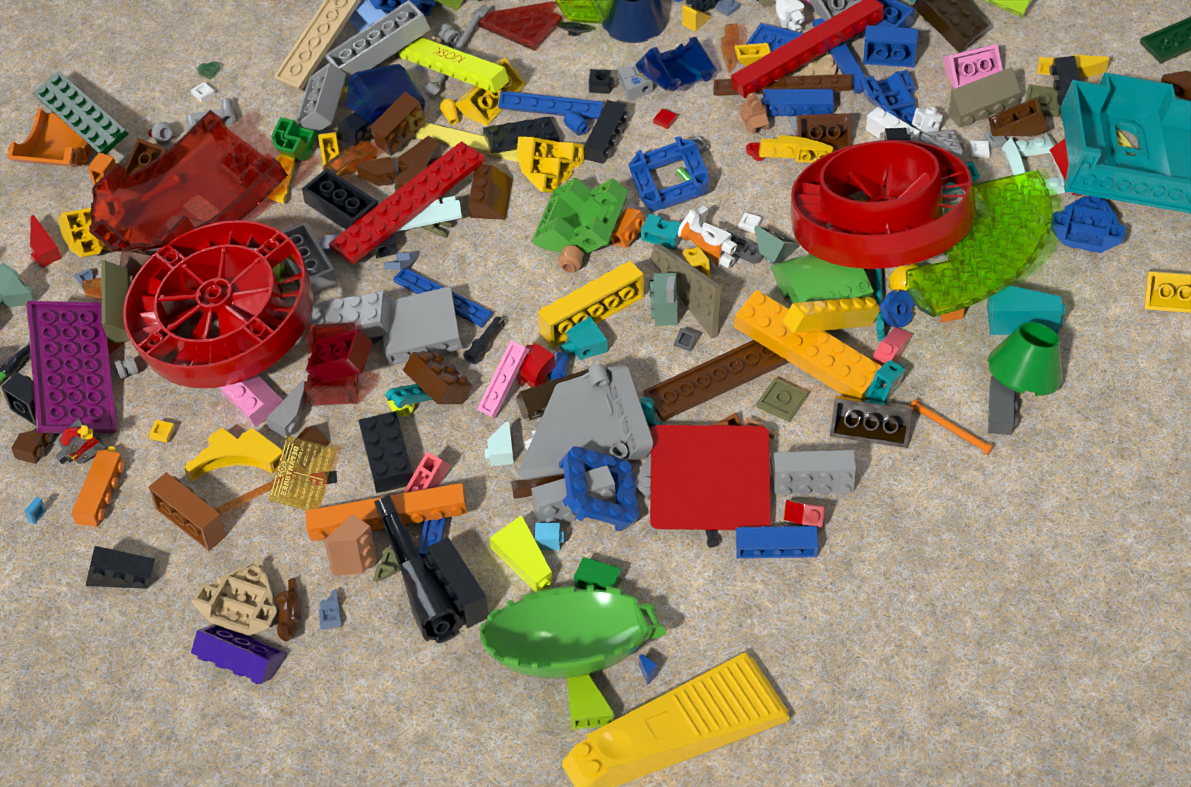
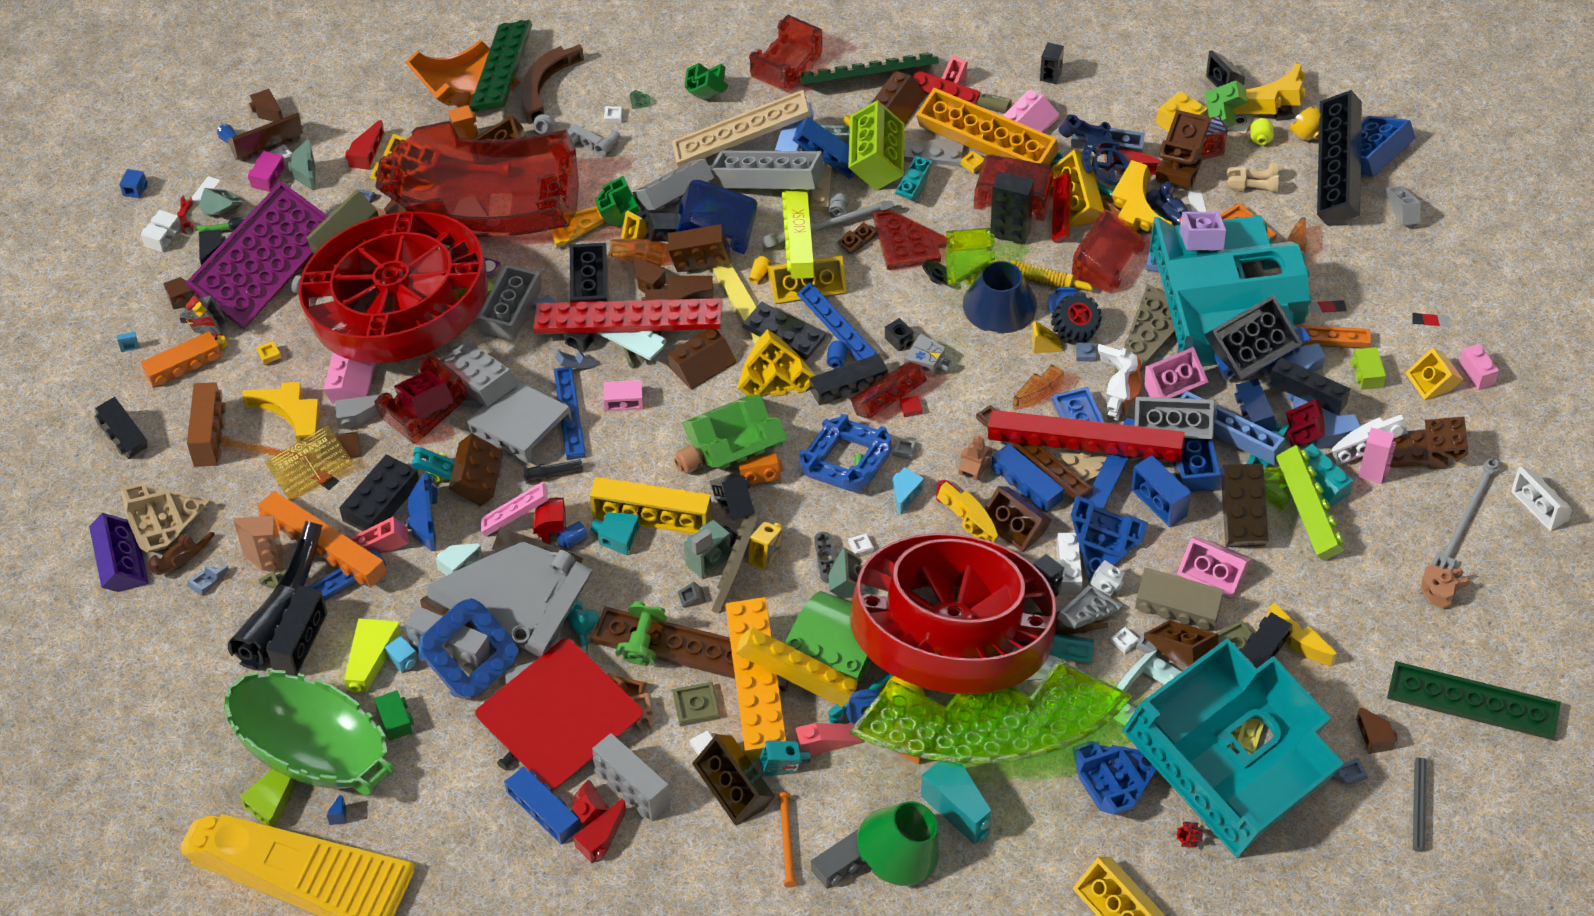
camera: 45 degrees right, 0 degrees up
clear blue windscreen [635,36,717,92] -> none
teal brick [641,214,681,251] -> none
white hips [678,206,737,269] -> none
yellow slope [734,43,771,66] -> none
none -> blue wedge [407,472,438,551]
none -> reddish brown arch [521,44,584,124]
none -> red slope [573,798,626,863]
none -> bright pink brick [604,380,643,412]
none -> bright green piece [615,601,667,666]
none -> green brick [685,63,729,99]
none -> white tile [689,731,712,755]
none -> black wedge [710,474,755,520]
none -> reddish brown slope [837,222,877,253]
none -> clear red brick [850,361,927,419]
none -> medium azure slope [892,467,924,515]
none -> red gear [1176,821,1203,848]

